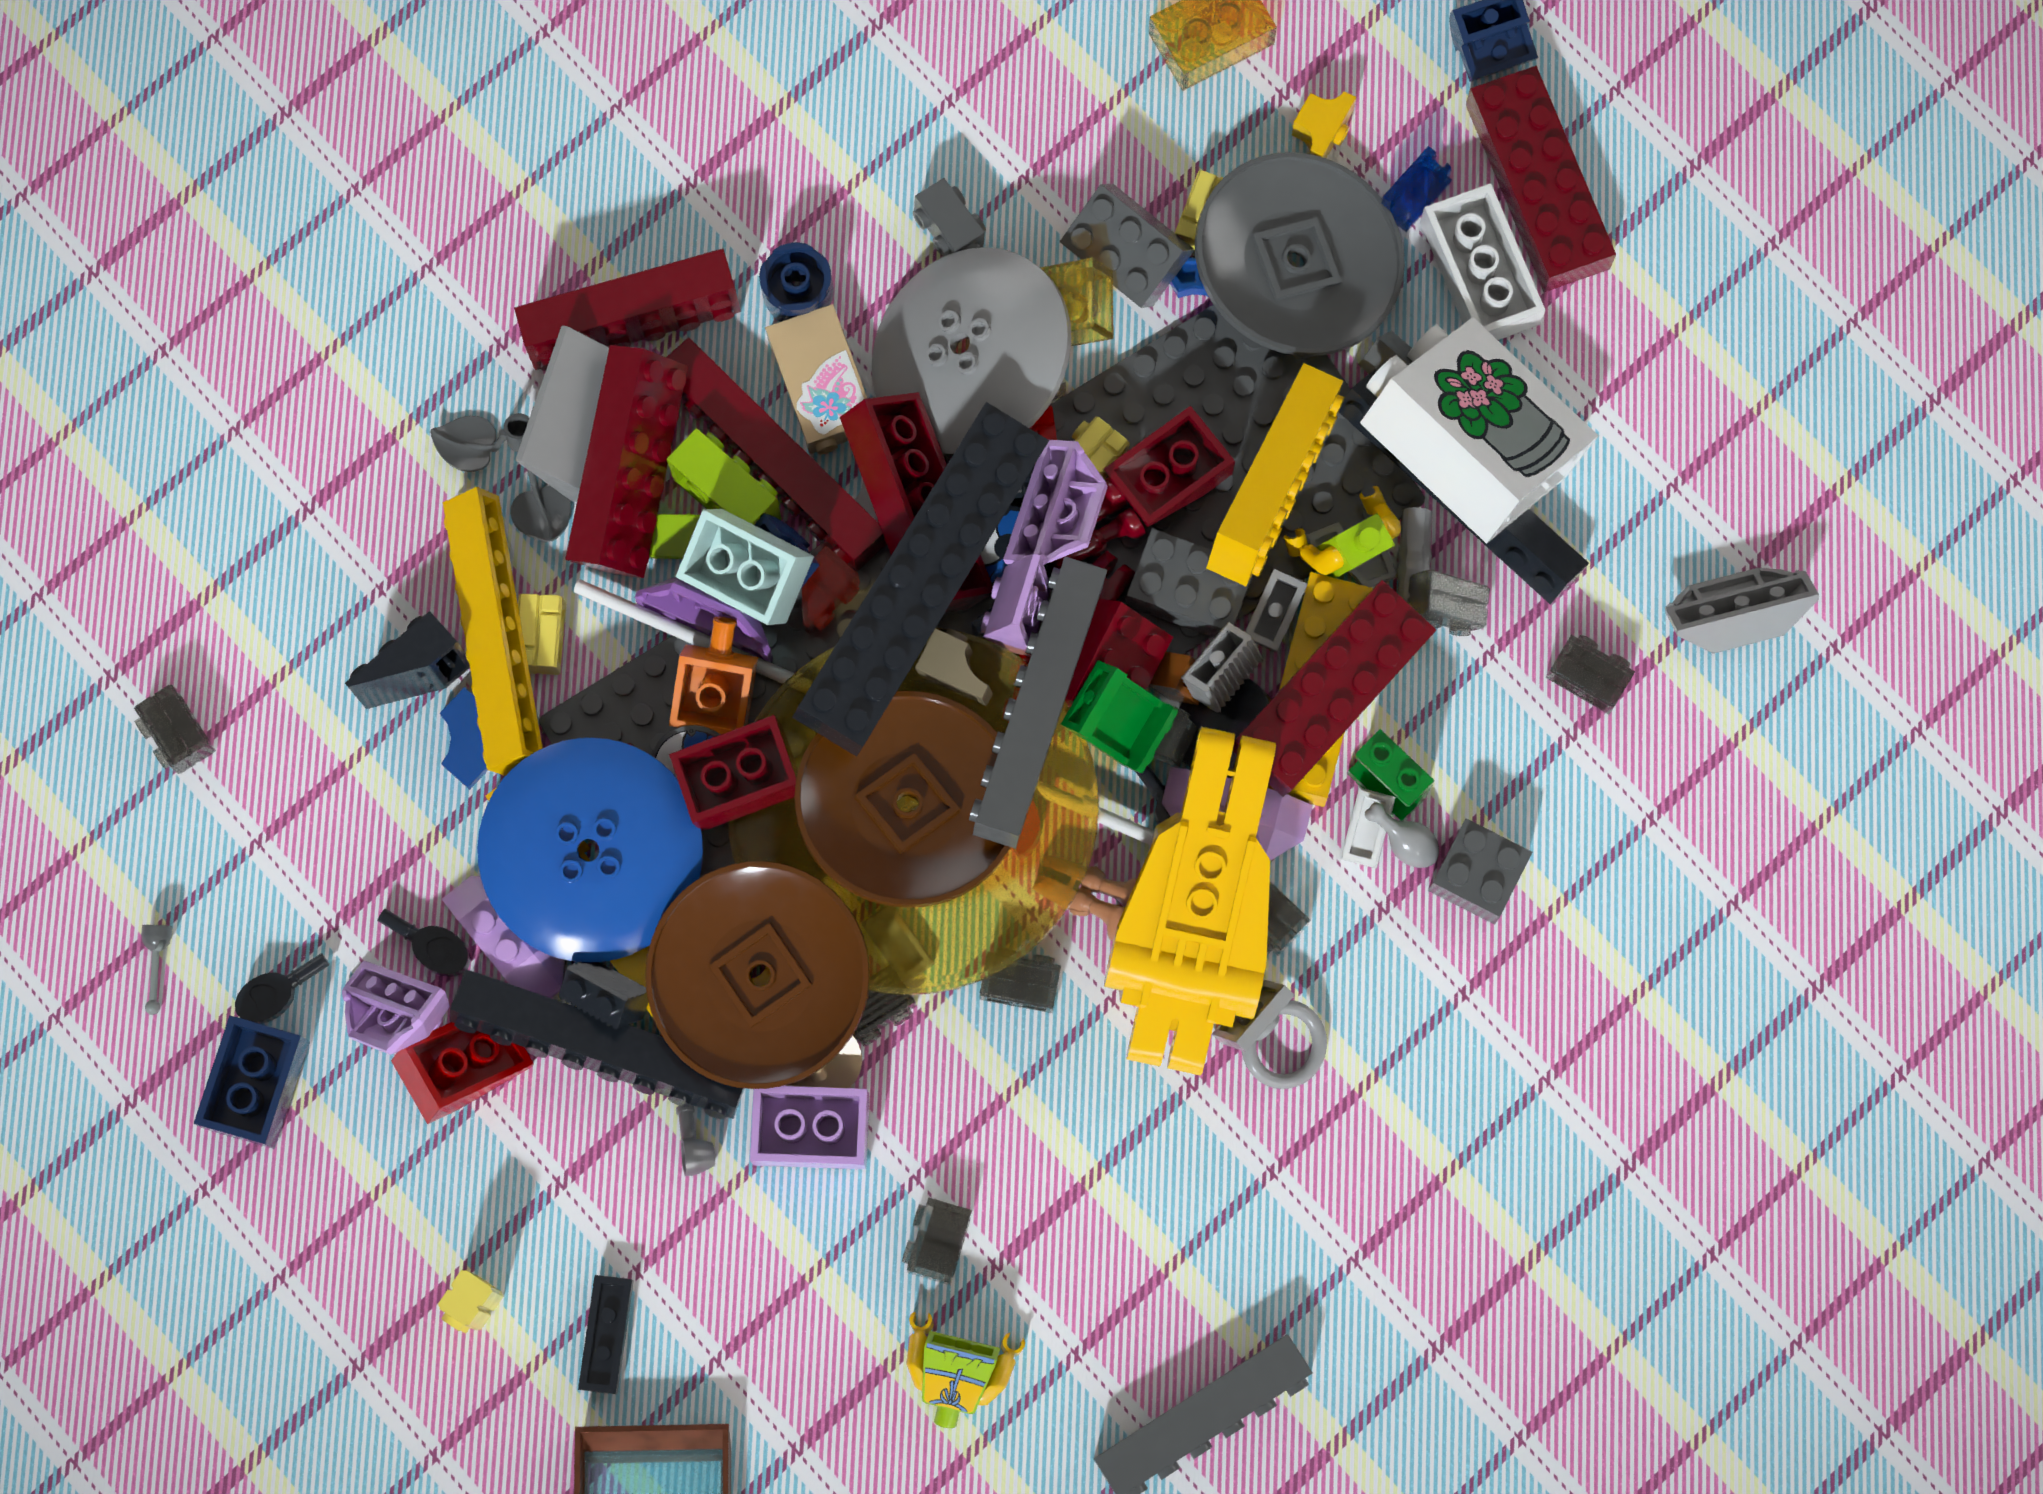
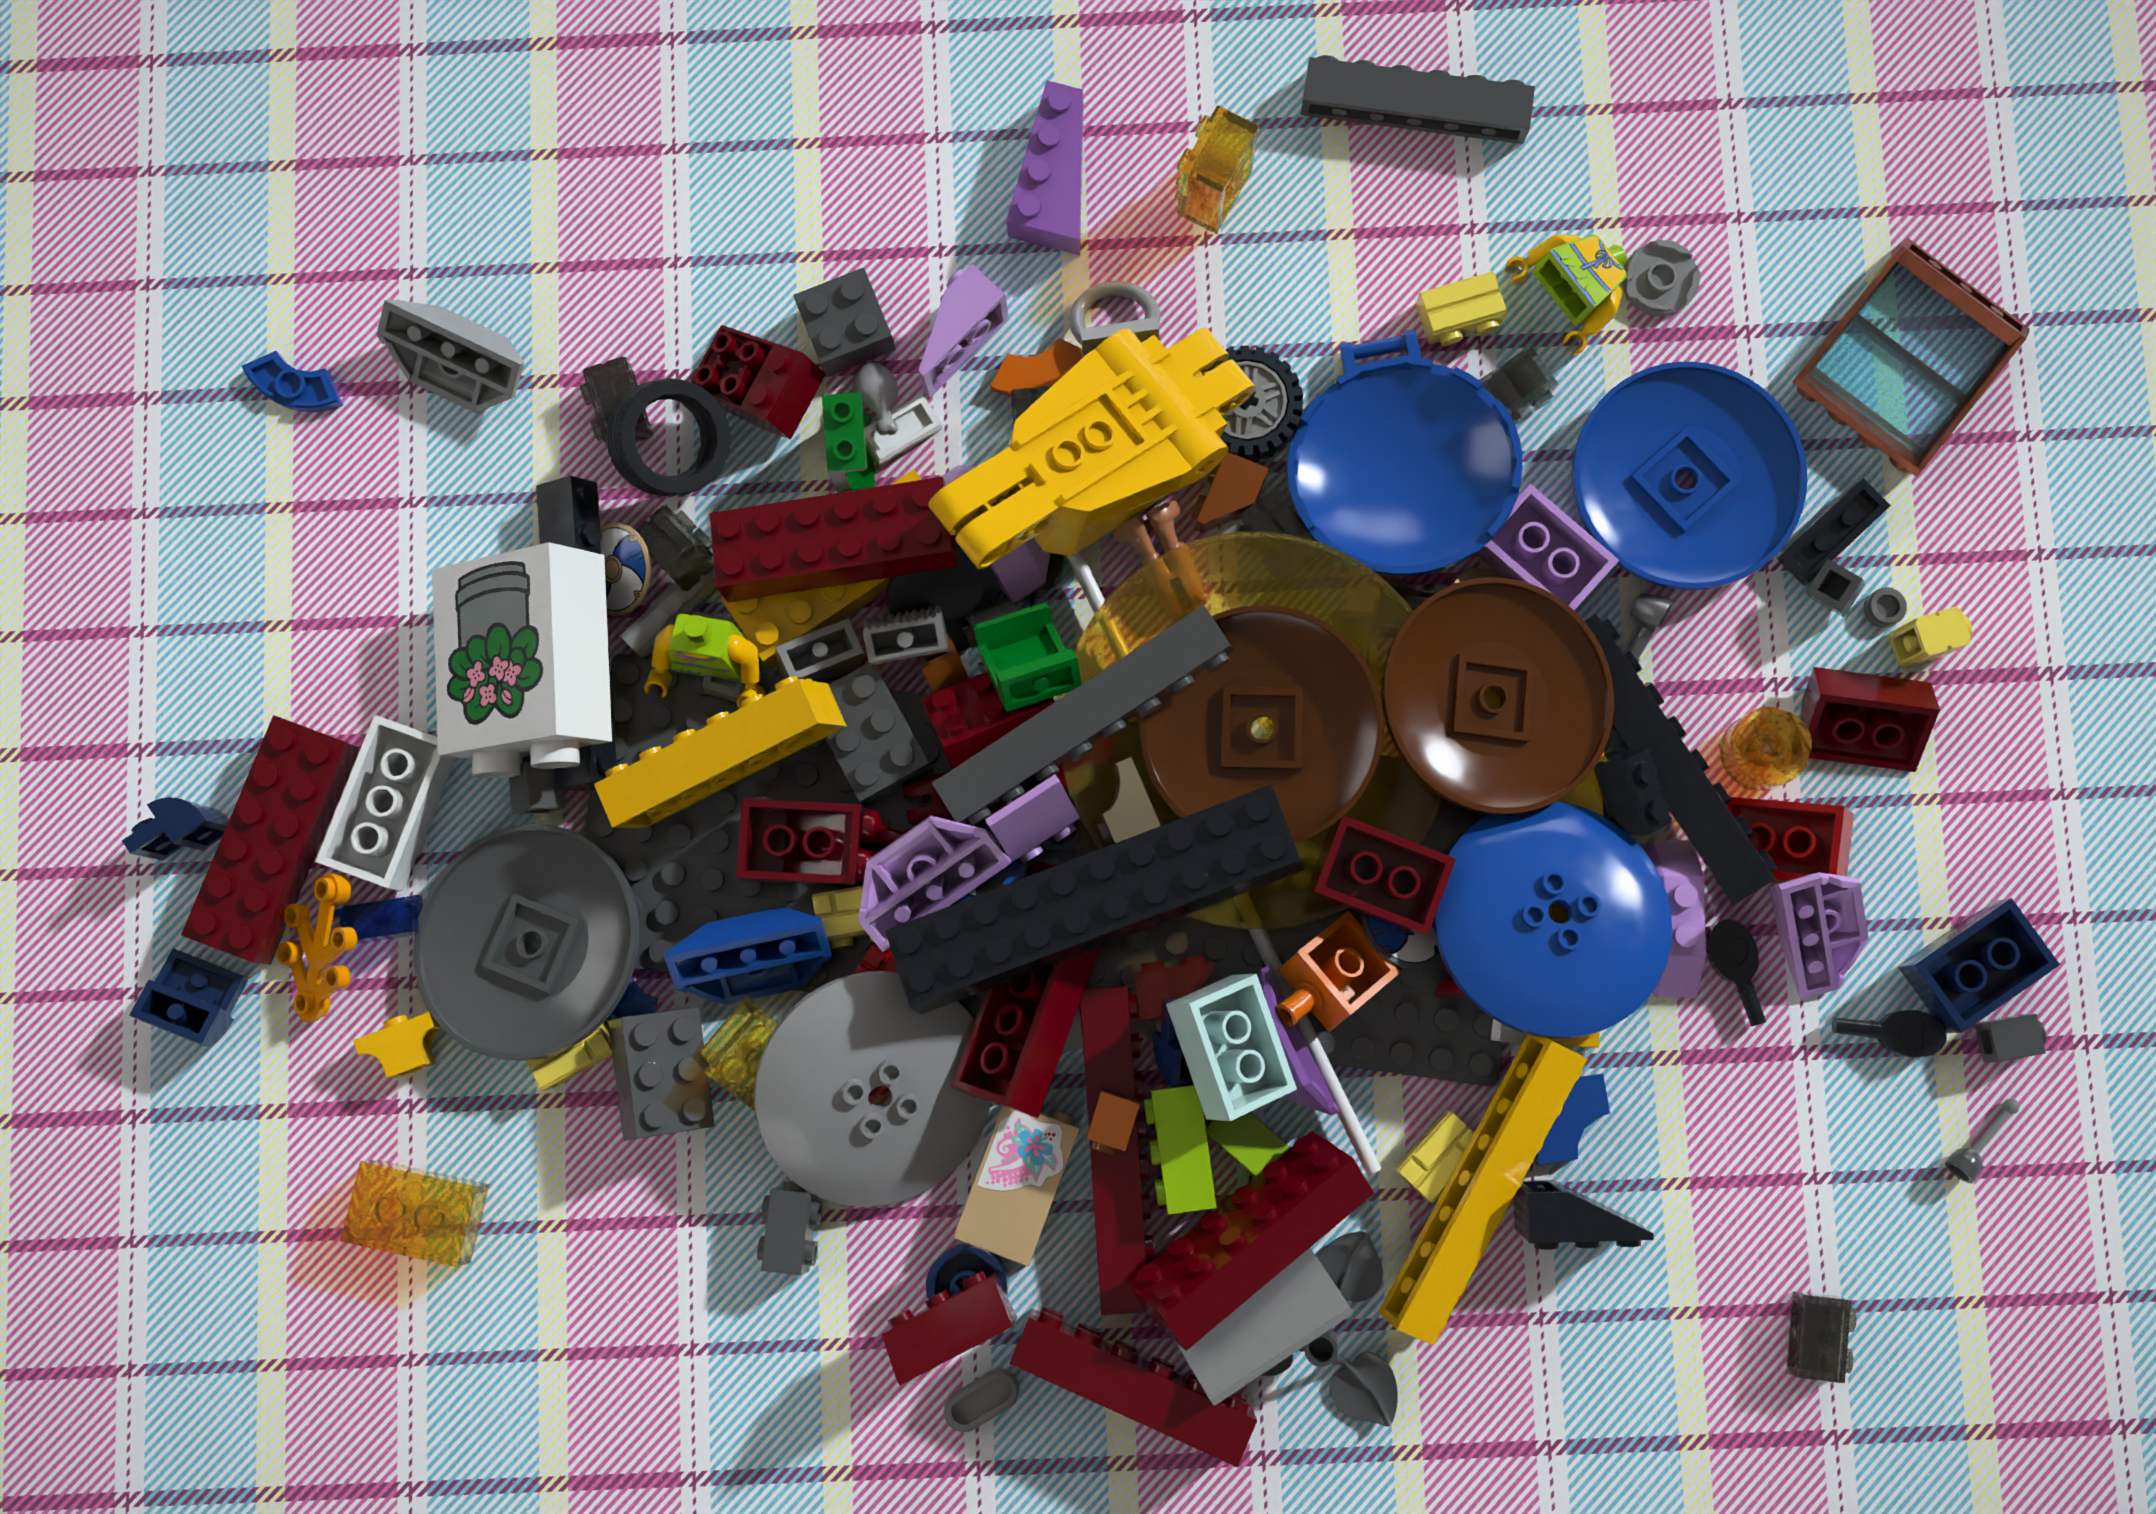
camera: 135 degrees left, 5 degrees up
none -> dark blue brick [122,797,229,861]
none -> blue tile [241,351,343,412]
none -> light orange plant [277,873,357,1022]
none -> shield [600,523,651,616]
none -> black tyre [606,378,731,496]
none -> blue wedge [664,906,831,1005]
none -> dark red slope [690,325,826,440]
none -> dark red slope [882,1271,1017,1386]
none -> lavender slope [918,264,1009,398]
none -> light grey tile [944,1368,1020,1432]
none -> orange tile [990,338,1083,398]
none -> medium lavender wedge [1006,80,1084,256]
none -> dark orange brick [1086,1089,1140,1155]
none -> clear yellow brick [1175,105,1259,234]
none -> dark orange slope [1192,452,1269,533]
none -> wheel [1221,345,1303,463]
none -> blue dish [1287,329,1523,576]
none -> light yellow brick [1416,271,1507,346]
none -> blue dish [1572,362,1808,590]
none -> light grey tile [1622,240,1700,317]
none -> clear yellow brick [1719,707,1812,791]
none -> dark red slope [1797,667,1940,772]
none -> dark grey brick [1806,559,1866,617]
none -> flat silver tile [1864,587,1907,628]
none -> dark grey brick [1975,1014,2046,1062]

